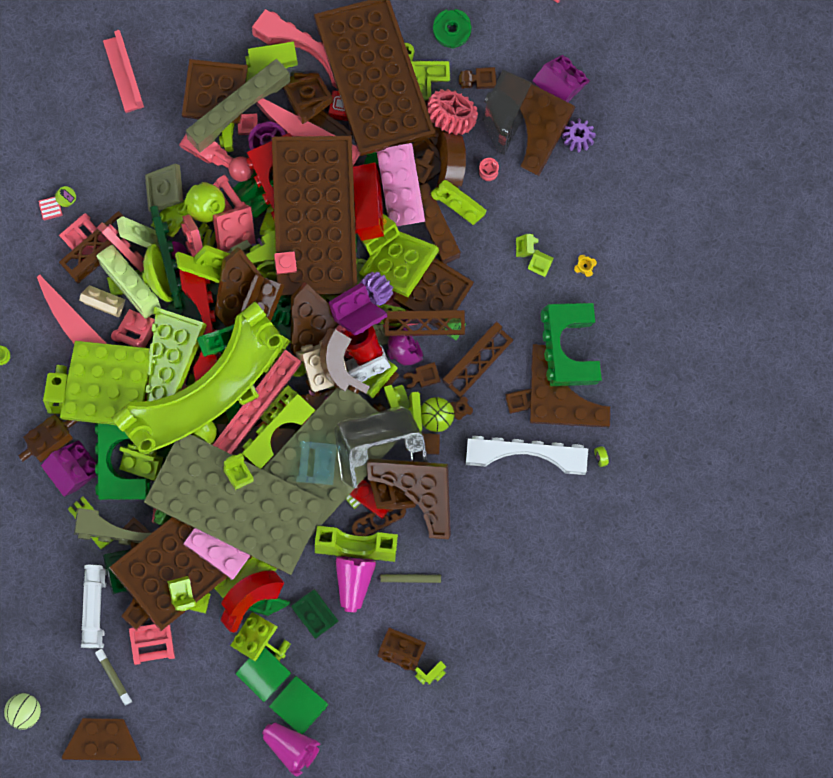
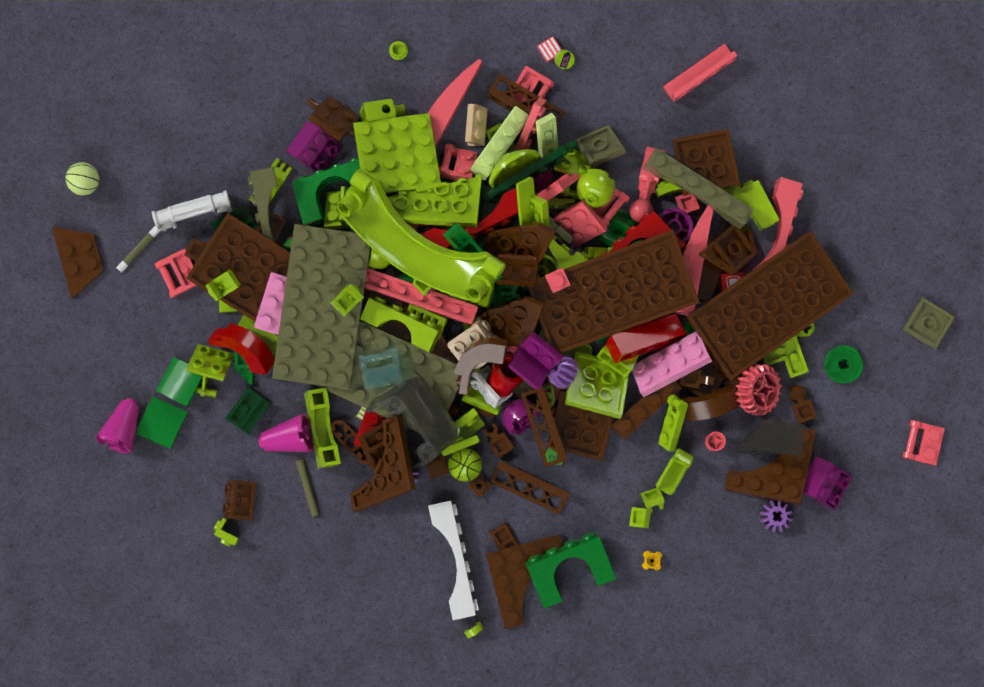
camera: 70 degrees right, 5 degrees up
none -> lime animal [656,448,694,495]

